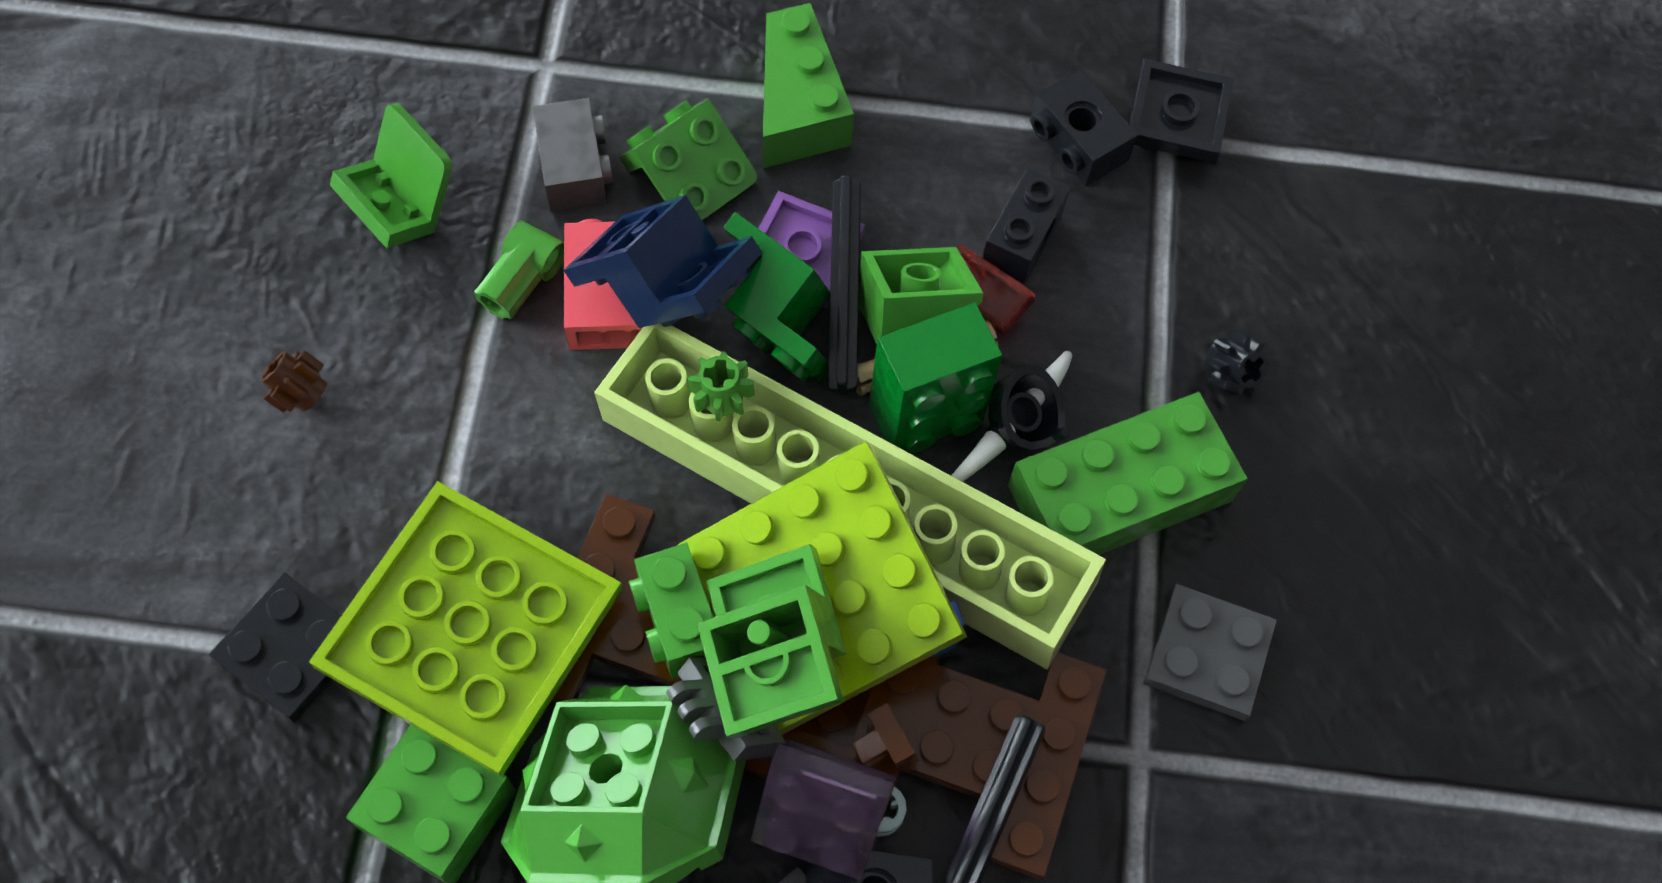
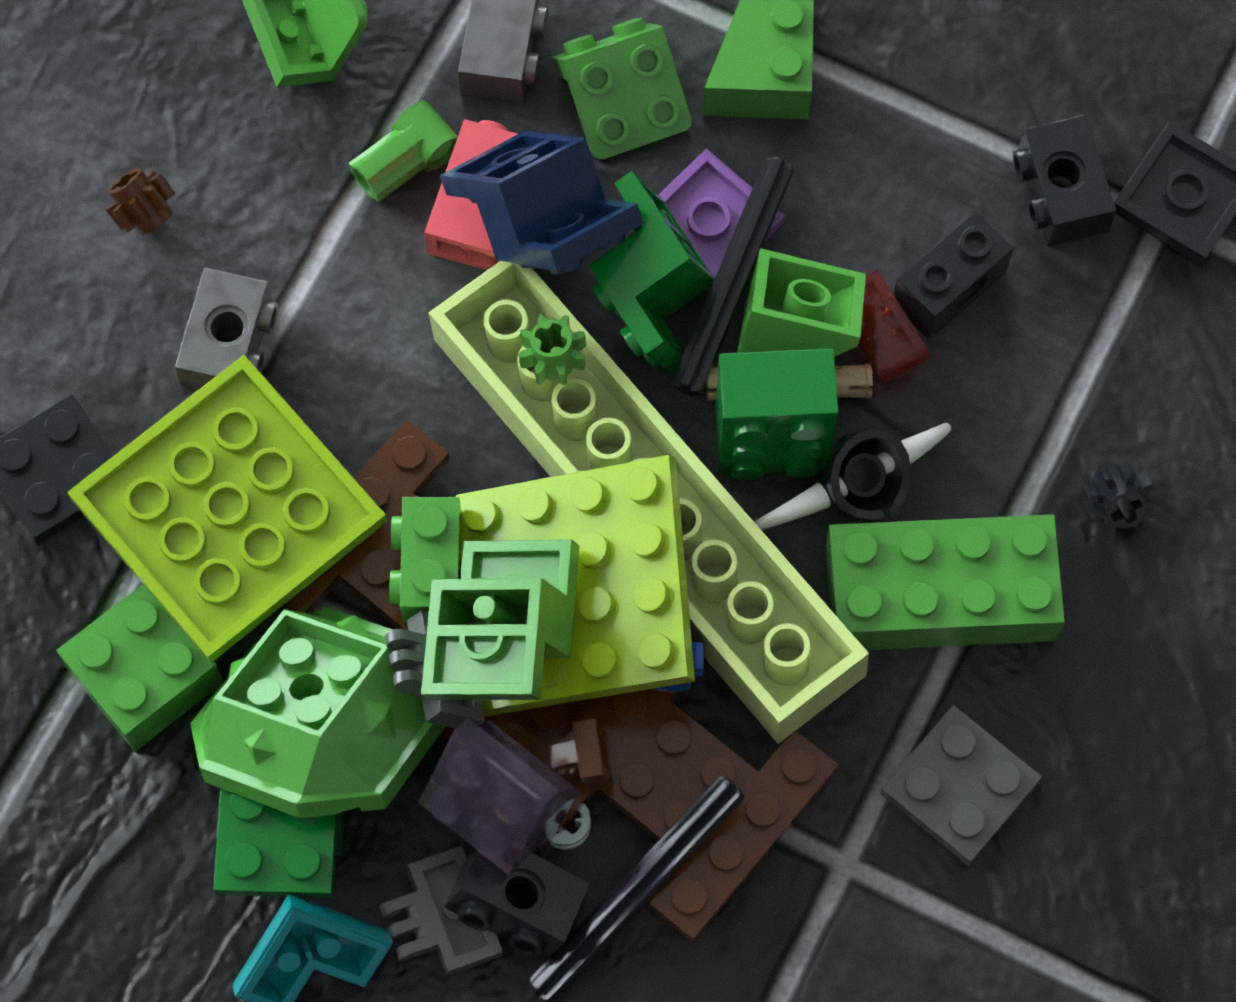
camera: 25 degrees right, 5 degrees up
none -> flat silver brick [175,268,278,390]

